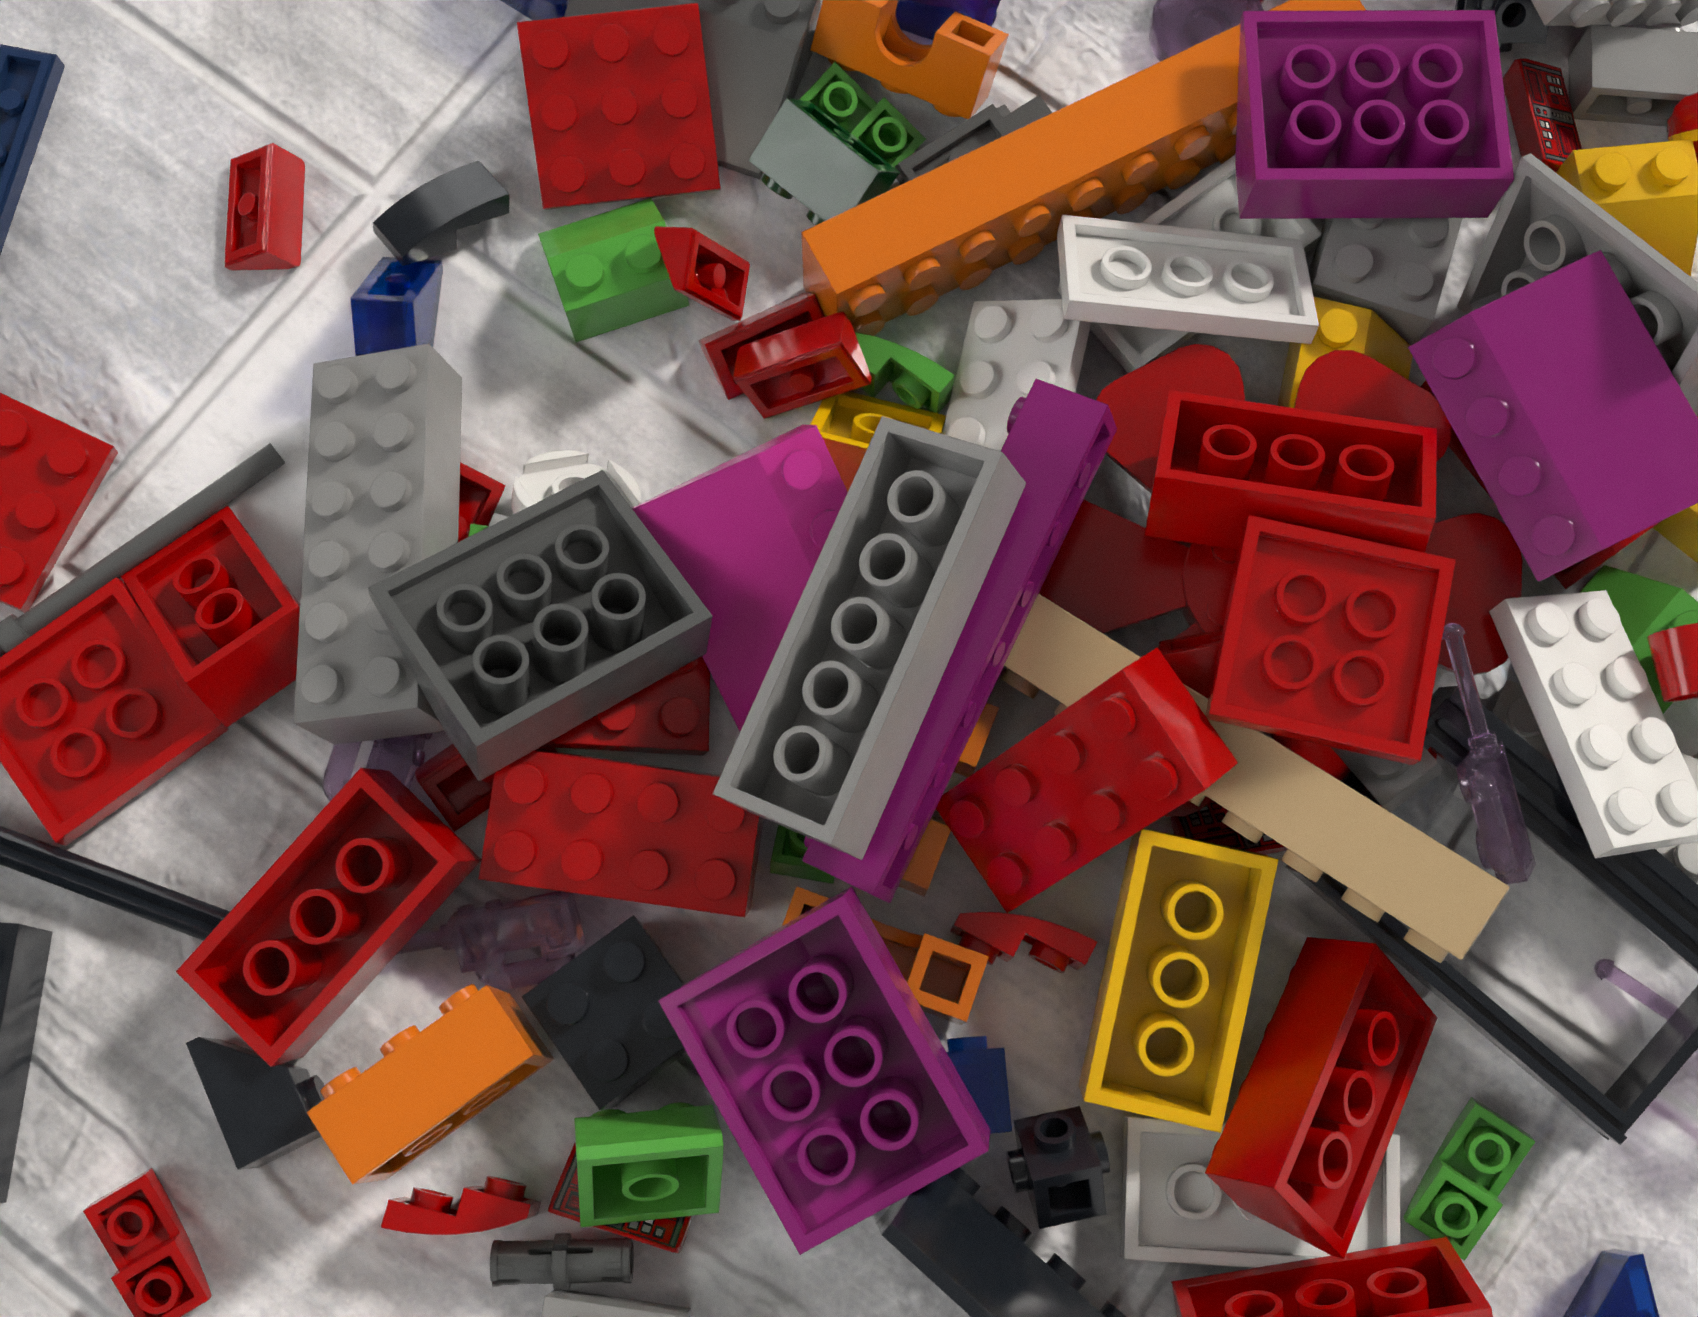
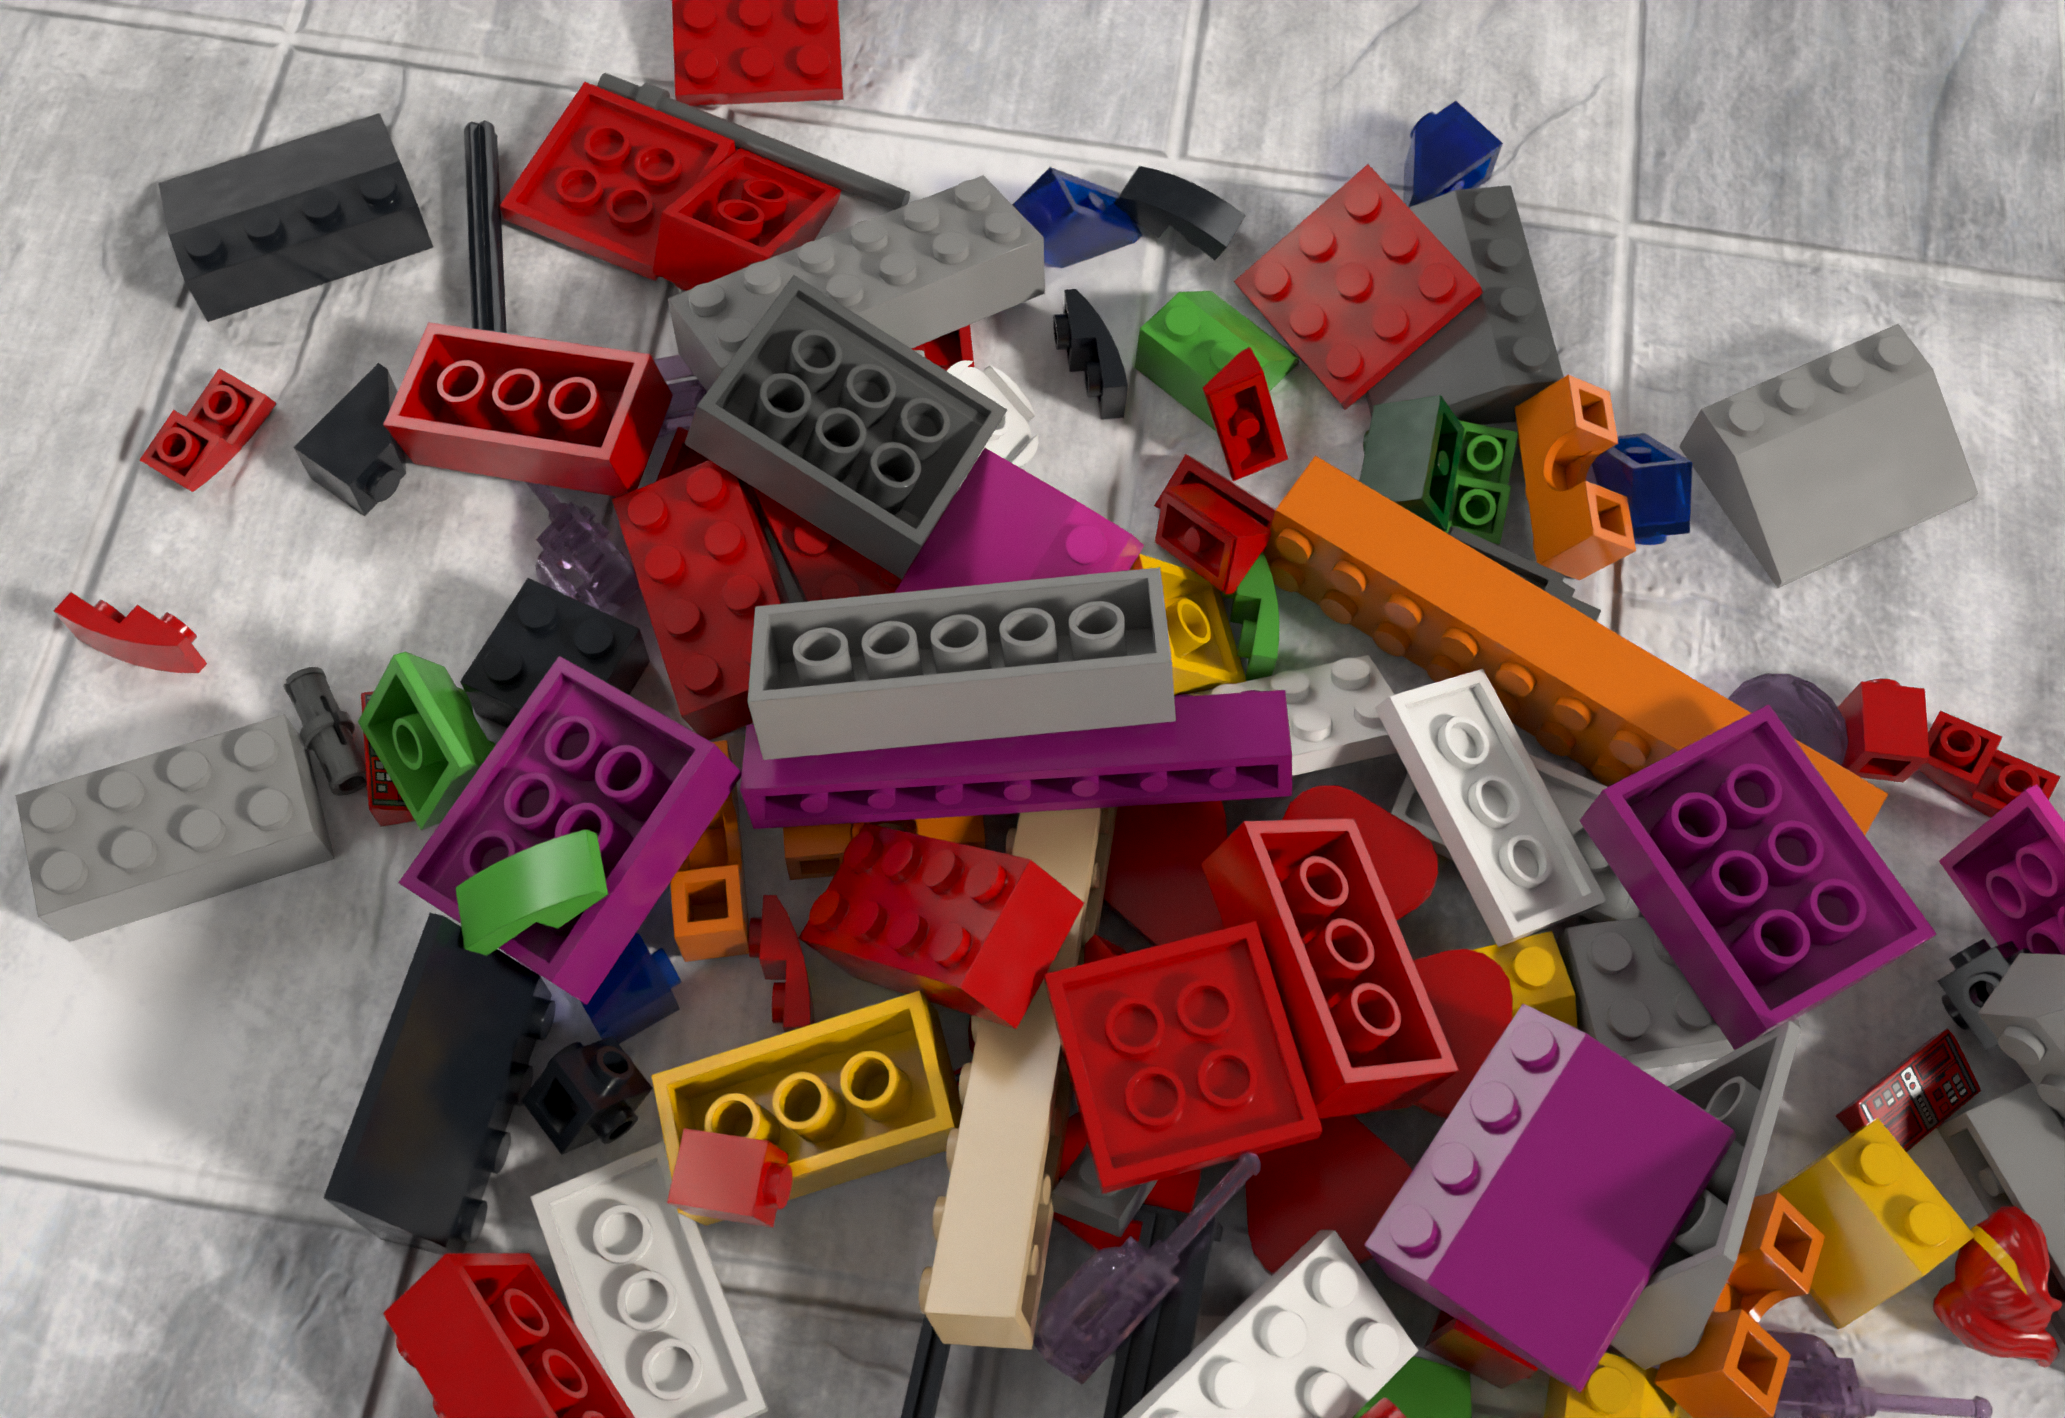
camera: 60 degrees right, 10 degrees down
red slope [225,143,305,271] -> none
orange brick [307,984,554,1185] -> none
red slope [381,1176,541,1235] -> none
red slope [1205,937,1438,1259] -> none
none -> bright green slope [456,830,608,955]
none -> red brick [667,1128,793,1228]
none -> black slope [1053,289,1128,420]

